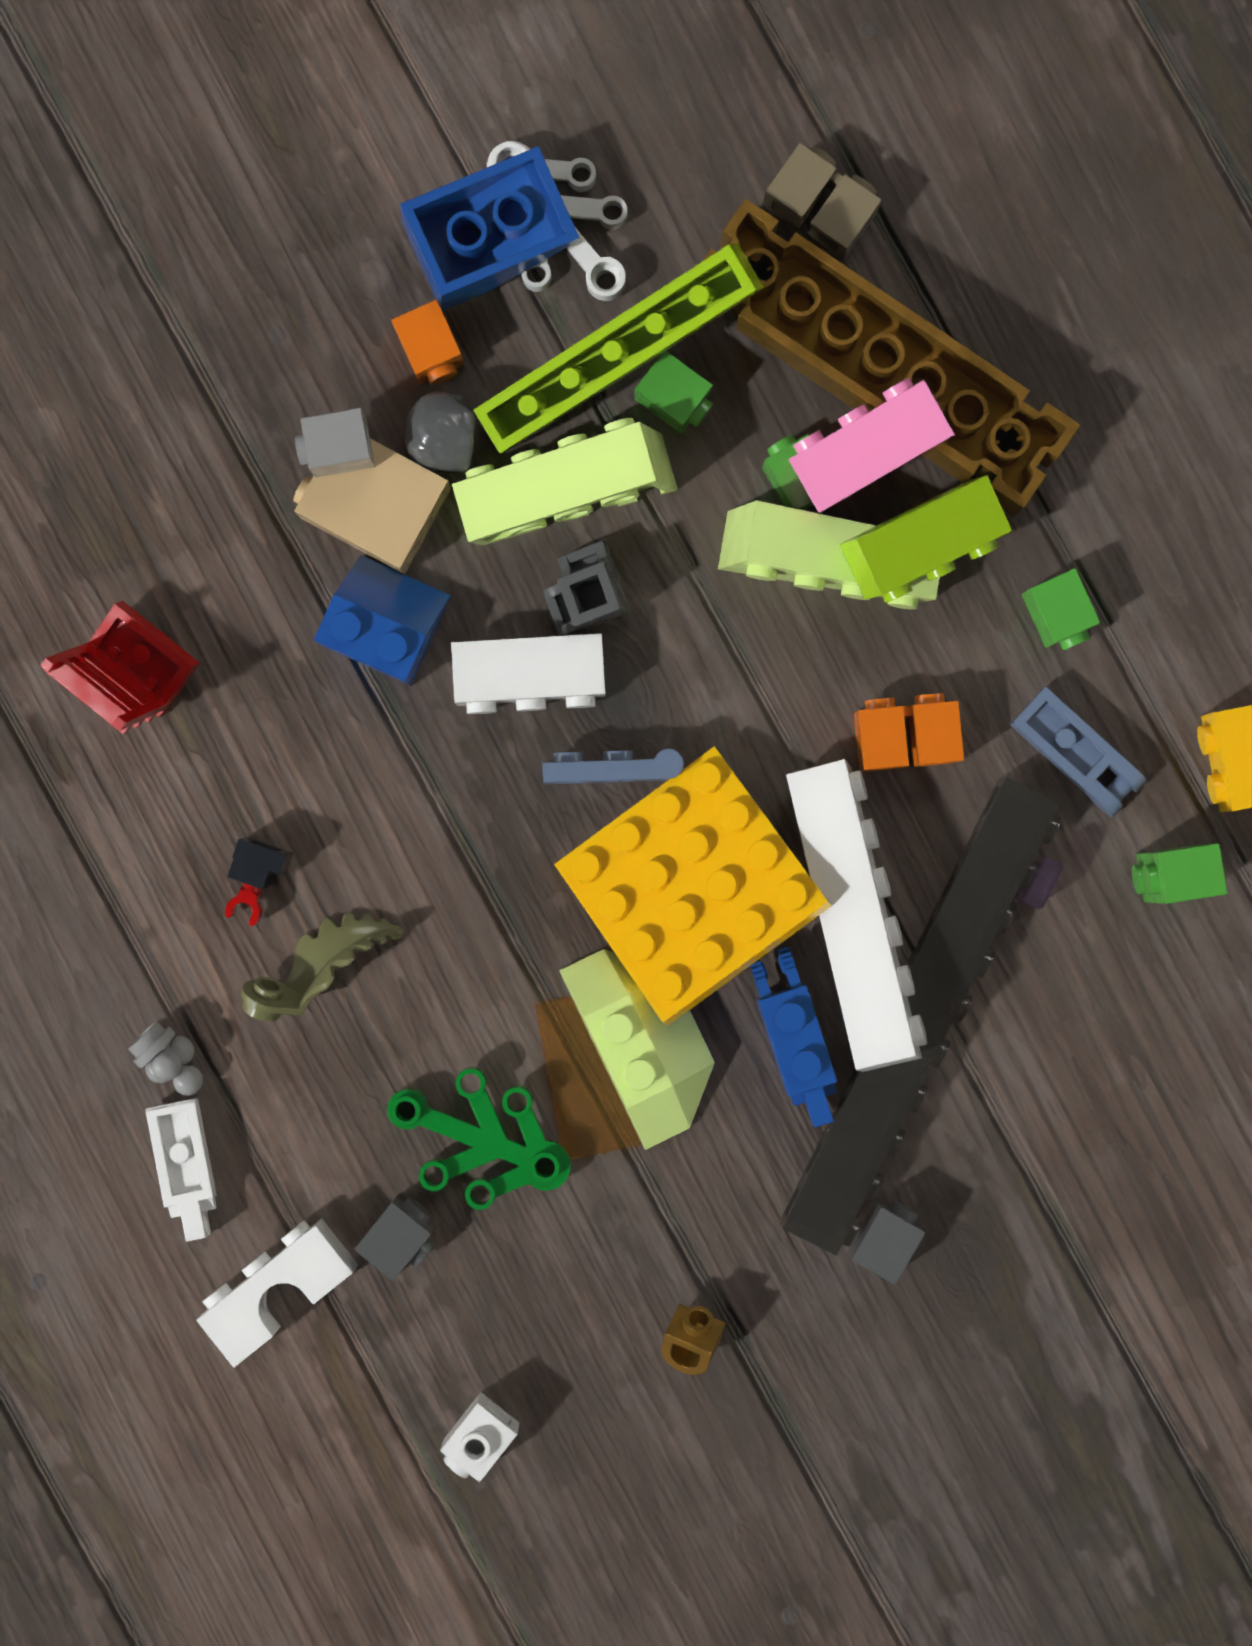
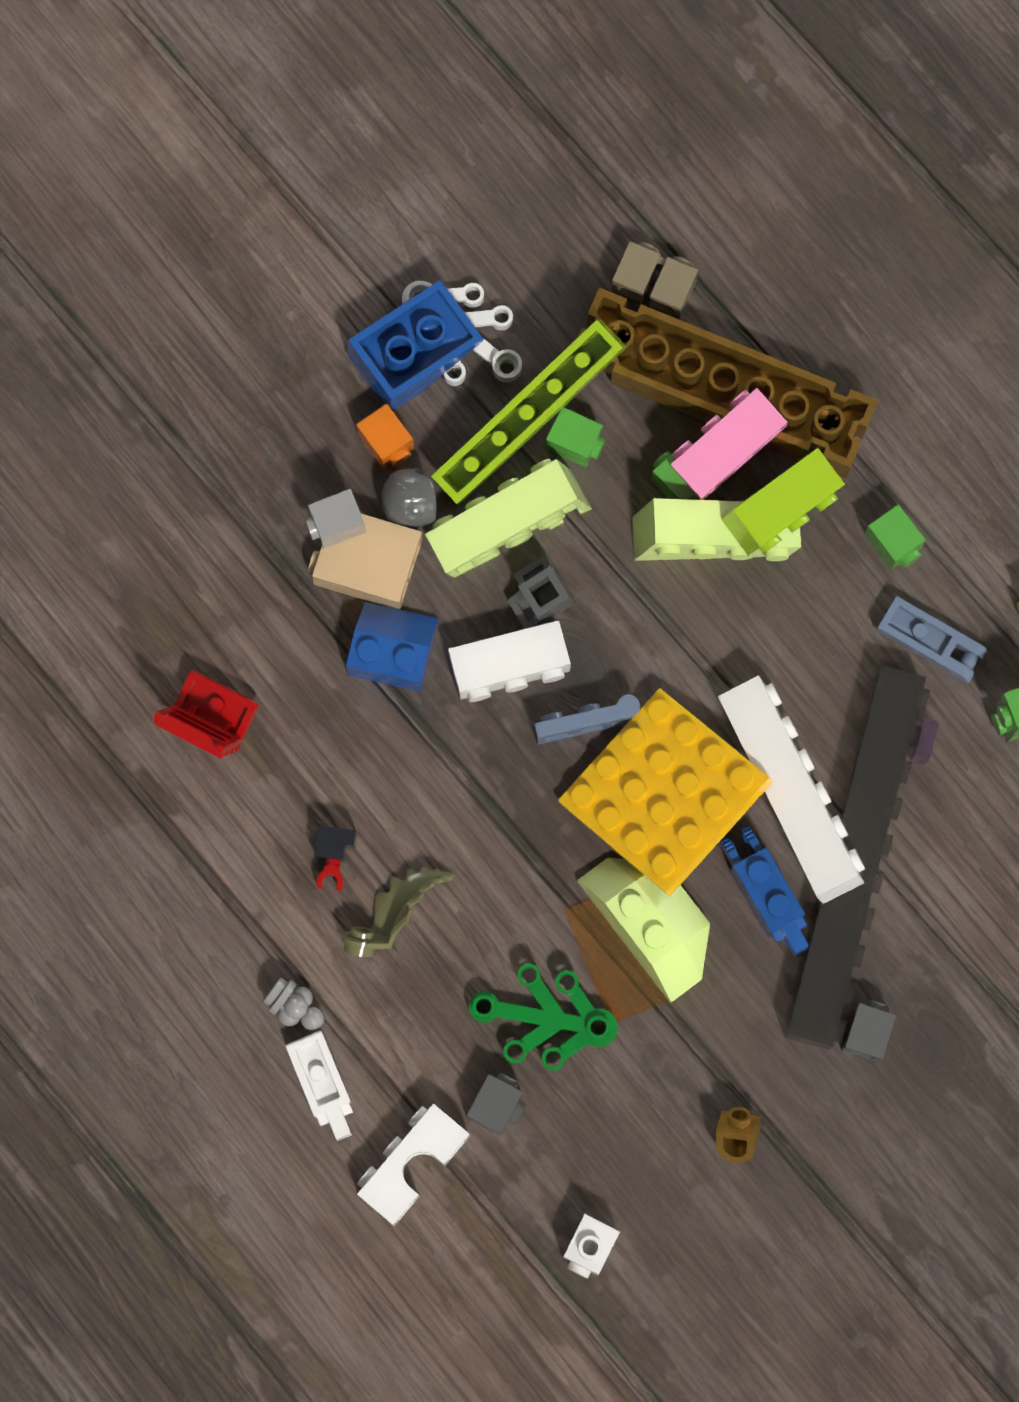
camera: 15 degrees left, 10 degrees down
orange piece [853,693,964,772] -> none

